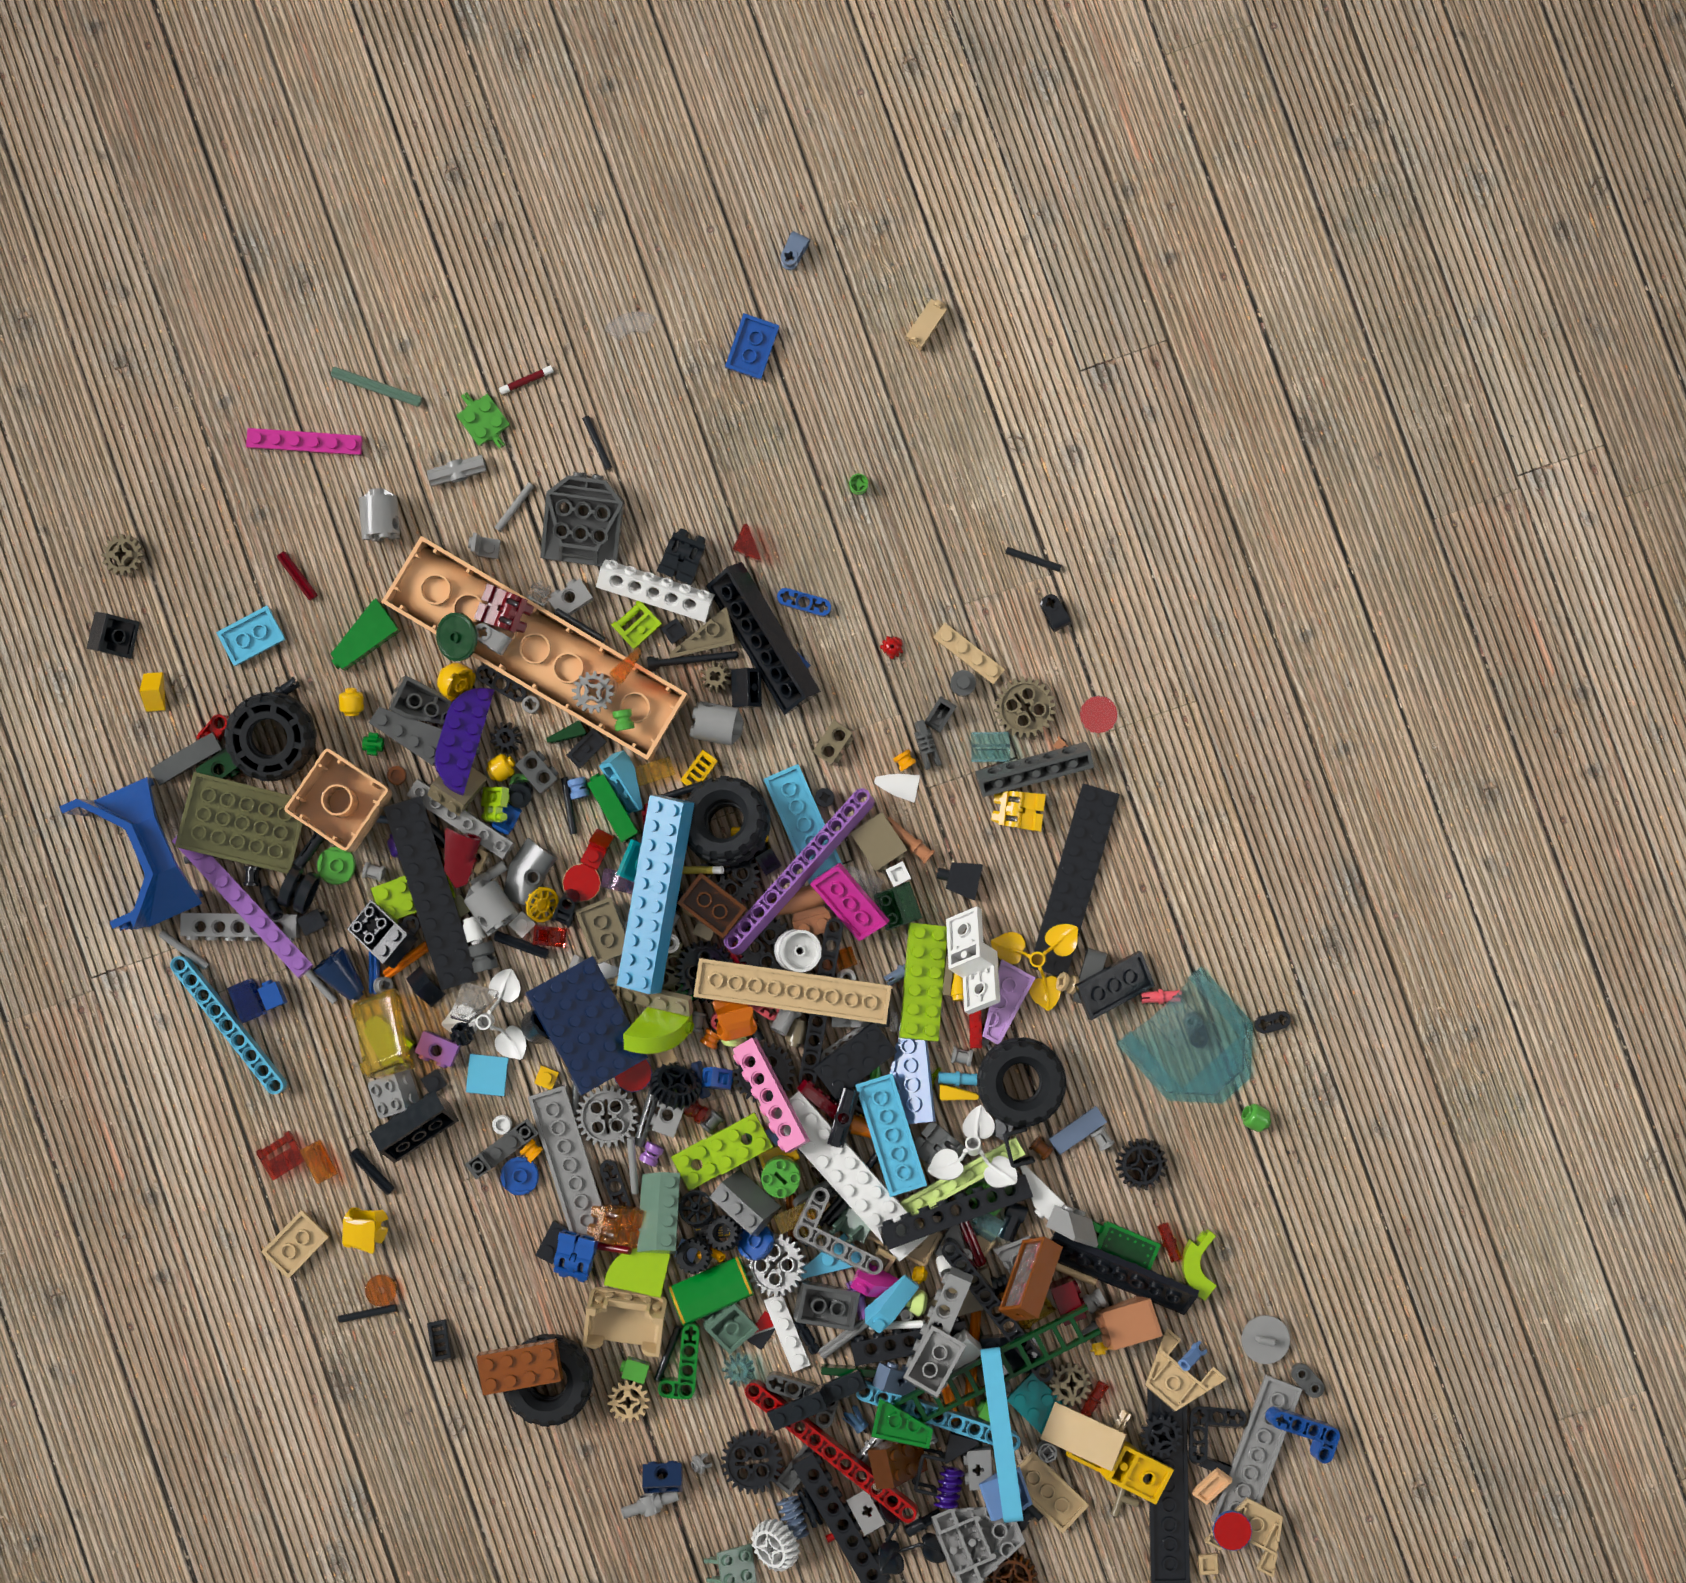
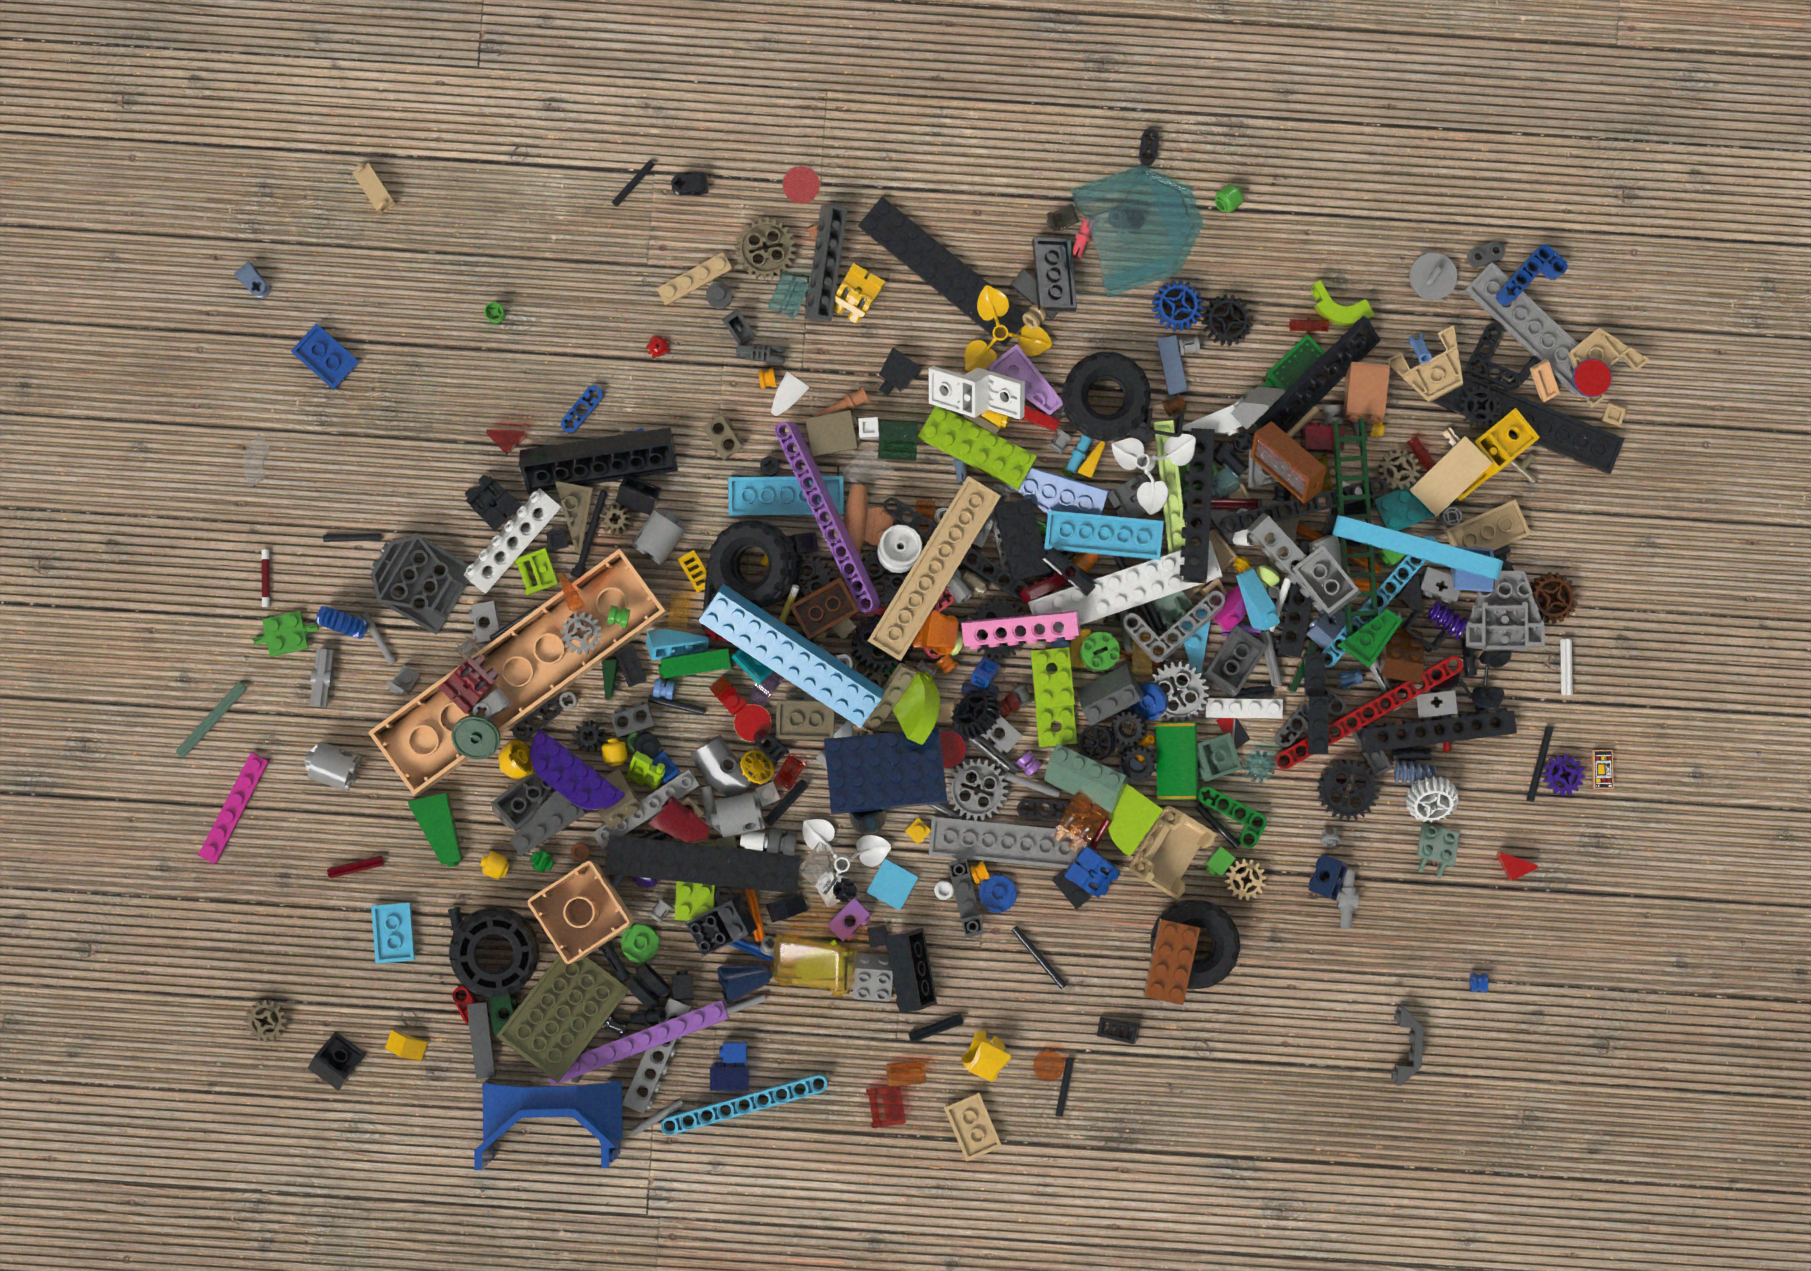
camera: 70 degrees left, 0 degrees up
dark pink plate [810,863,889,941] -> none
none -> blue gear [316,606,369,639]
none -> black bar [1011,926,1067,989]
none -> clear smoke bracket [1046,204,1080,231]
none -> blue gear [1152,280,1204,331]
none -> black wheel [1232,433,1253,453]

